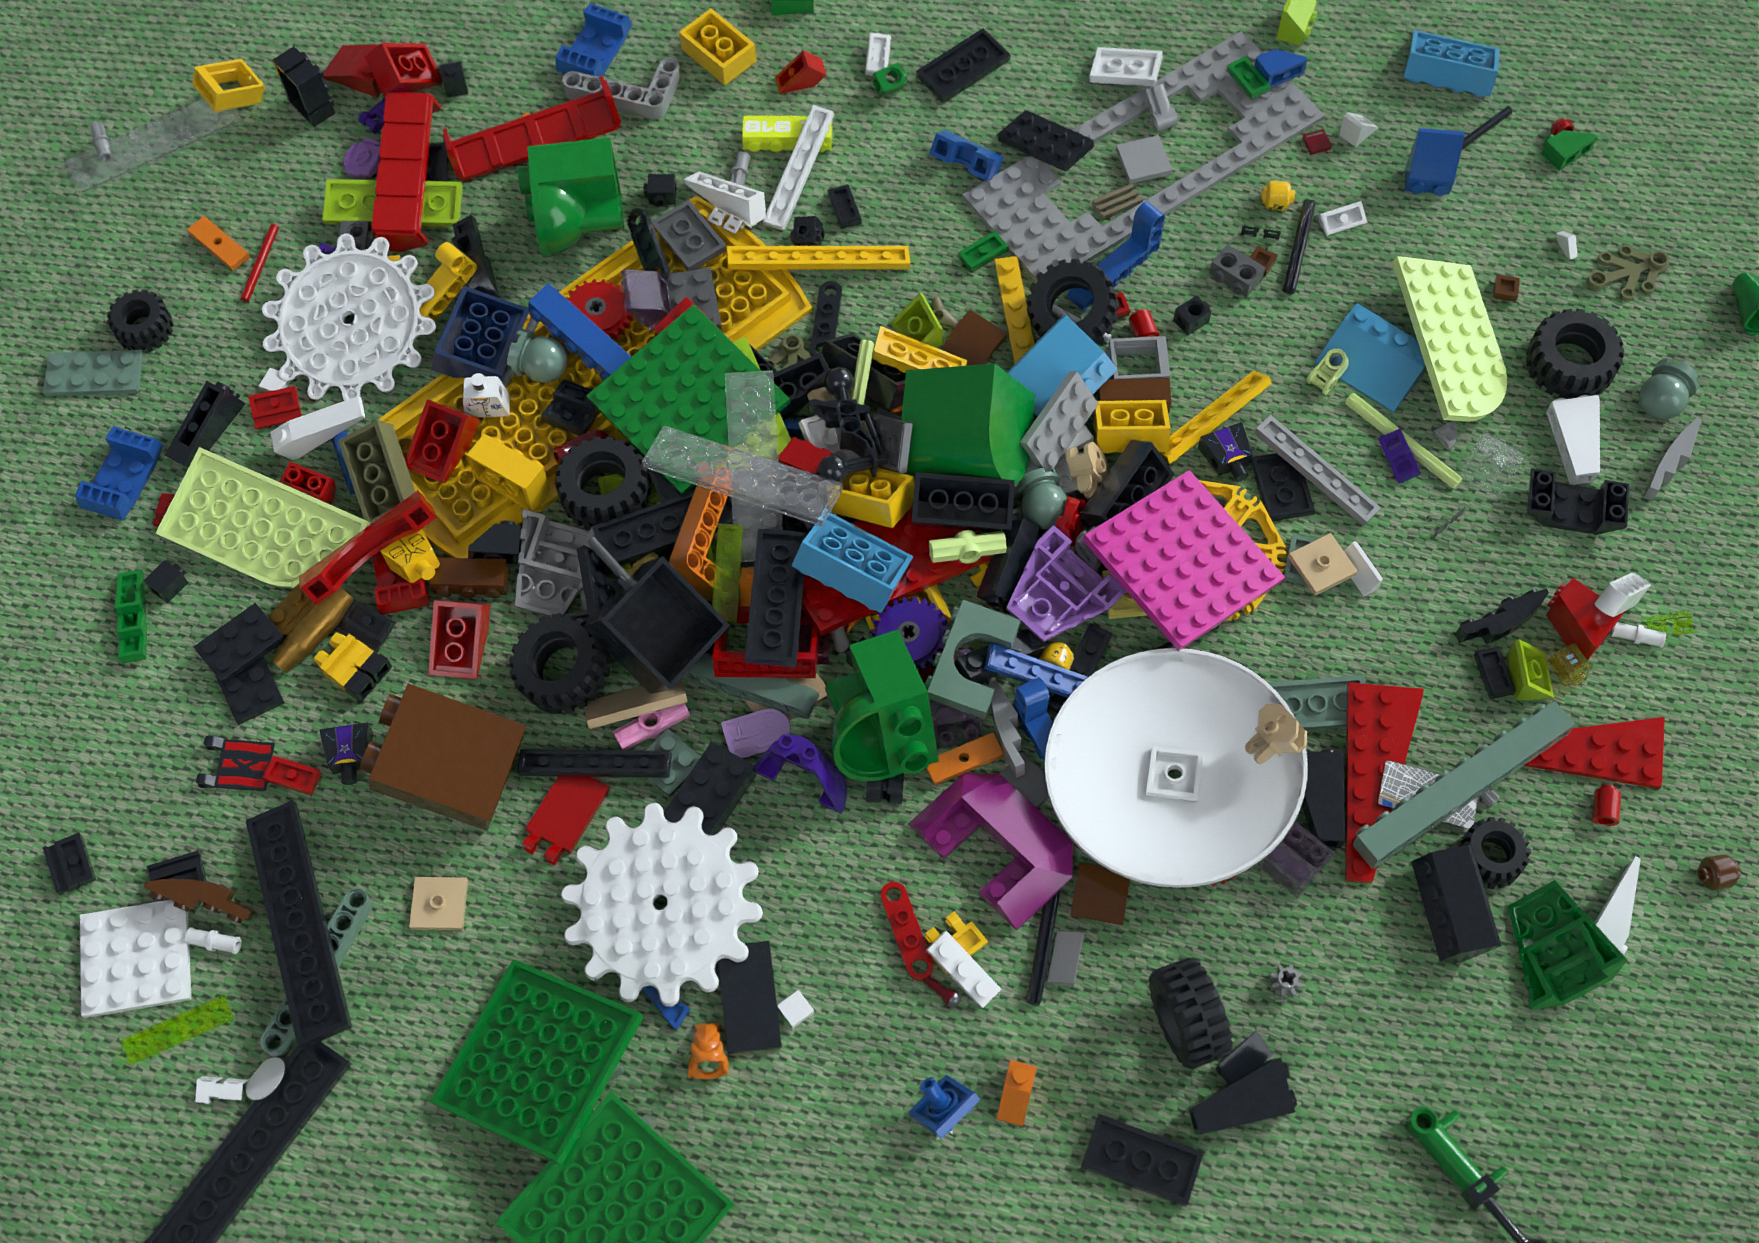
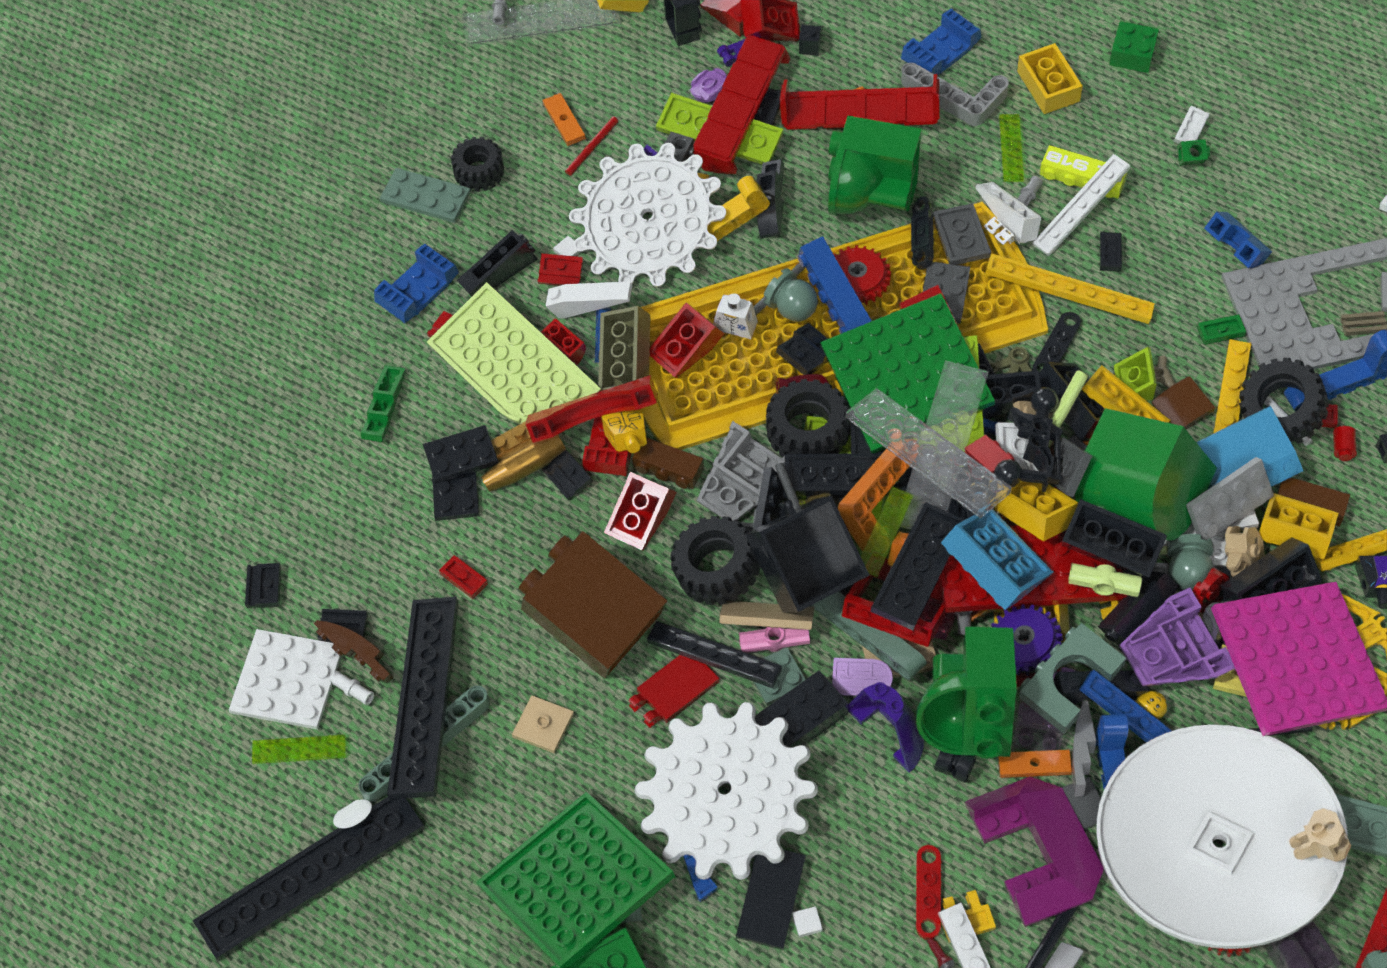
camera: 25 degrees right, 5 degrees down
black brick [143,560,188,604] -> none
white piece [195,1076,248,1104] -> none
flag [196,736,275,791] -> none
yellow hips [313,632,392,703] -> none
torso [320,722,373,785] -> none
dark blue slope [431,286,529,379] -> none
yellow brick [467,433,550,512] -> none
black slope [468,521,520,564] -> none
clear purple slope [621,269,672,331] -> none
black brick [644,174,677,207] -> none
orange hair [688,1023,729,1079] -> none
red slope [775,50,827,94] -> none
black brick [790,216,825,246] -> none
black plate [916,28,1011,103] -> none
black plate [997,110,1094,172] -> none
black plate [1048,623,1113,713] -> none
reddish brown slope [1070,863,1130,925] -> none
light grey window [1104,336,1171,379] -> none
black slope [1301,748,1345,848] -> none
none -> clear neon green tile [999,114,1024,182]

